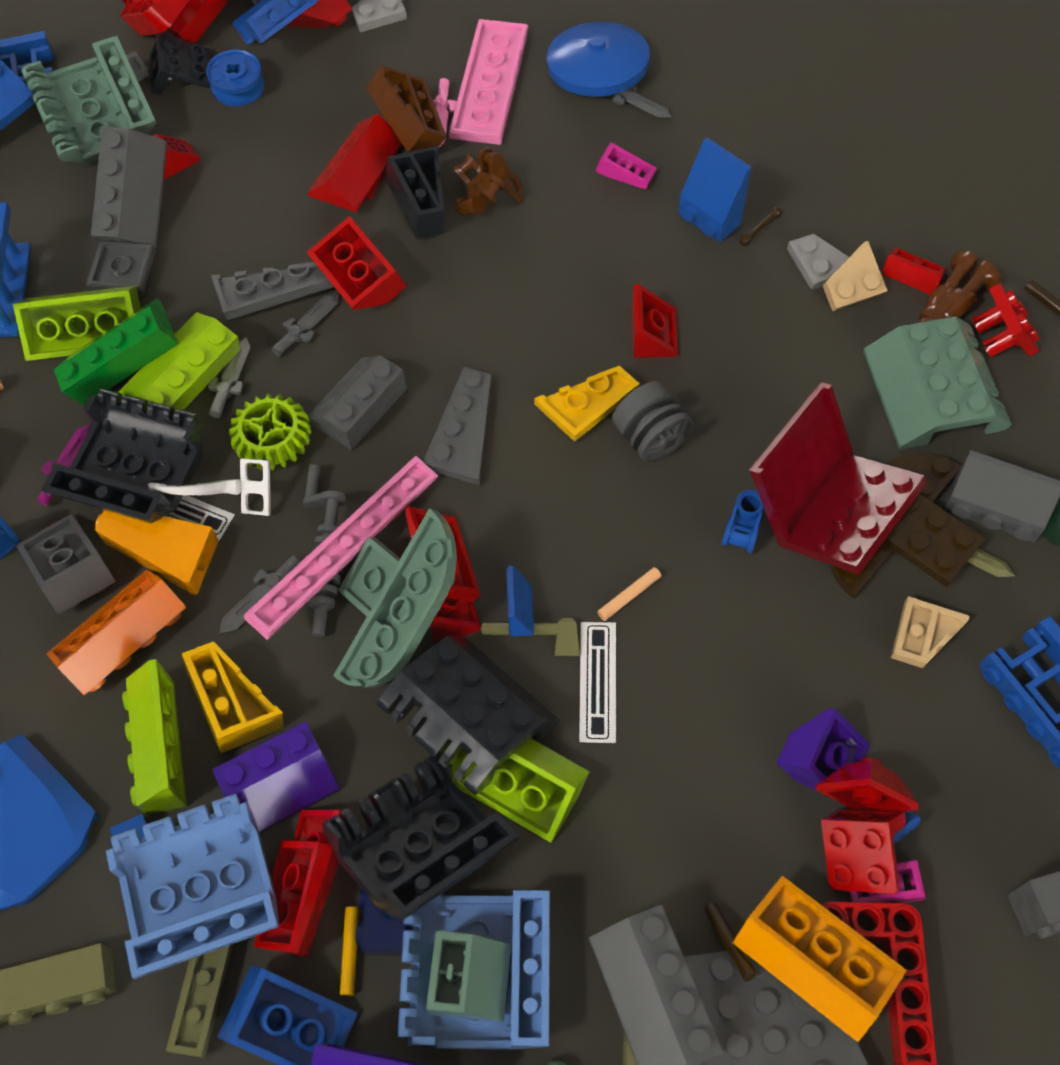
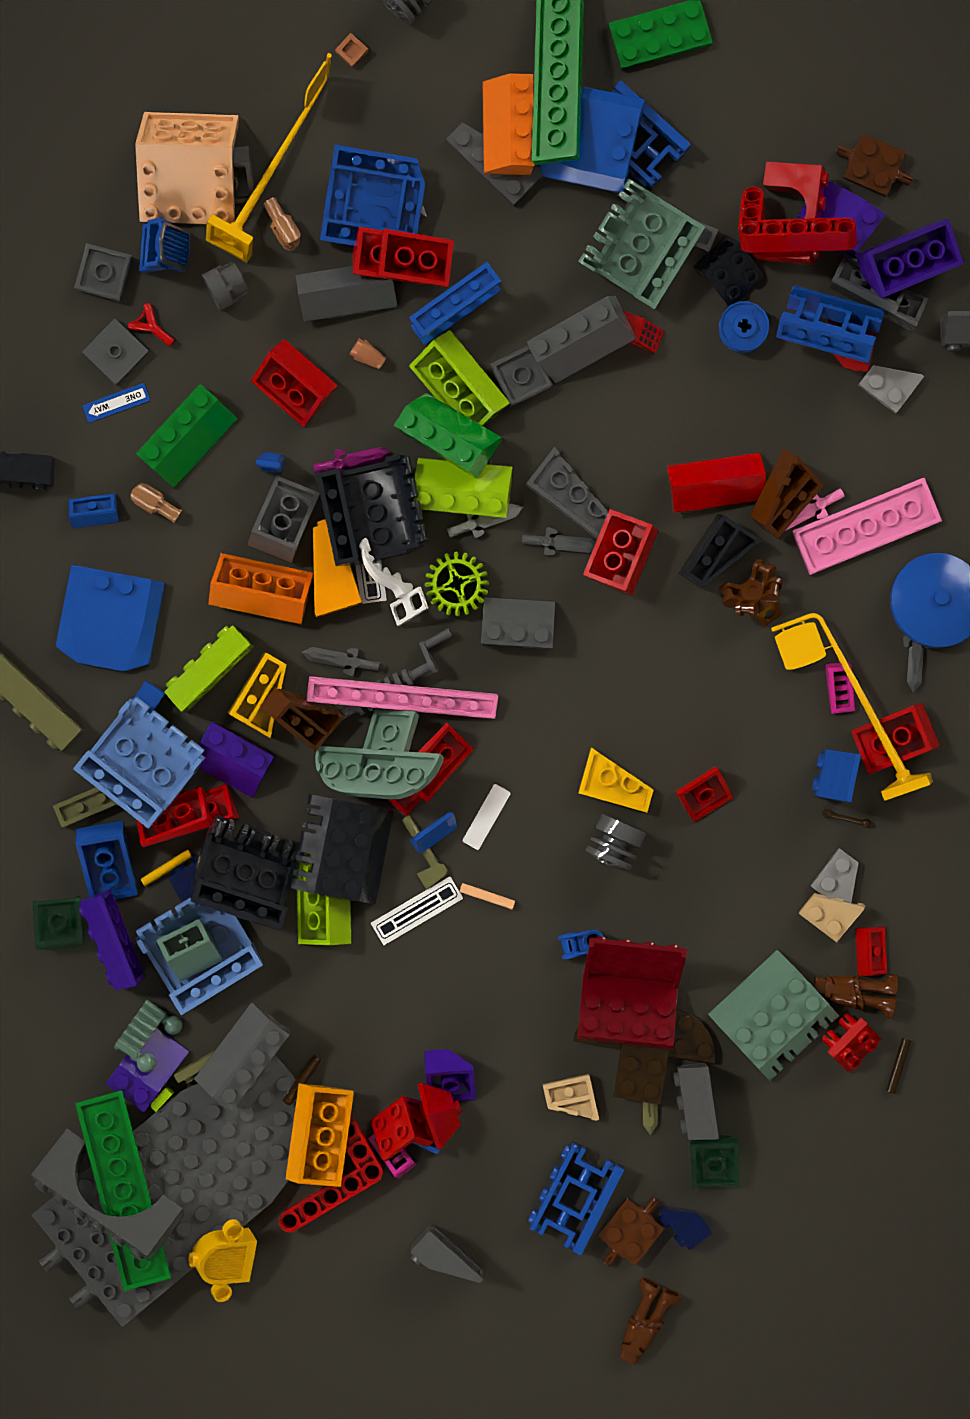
camera: 60 degrees right, 25 degrees up
dark grey wing [423,367,492,486] -> none
none -> reddish brown wedge [260,688,346,752]
none -> white sticker [463,784,510,850]
none -> yellow piece [771,613,933,801]
none -> red slope [851,702,940,775]

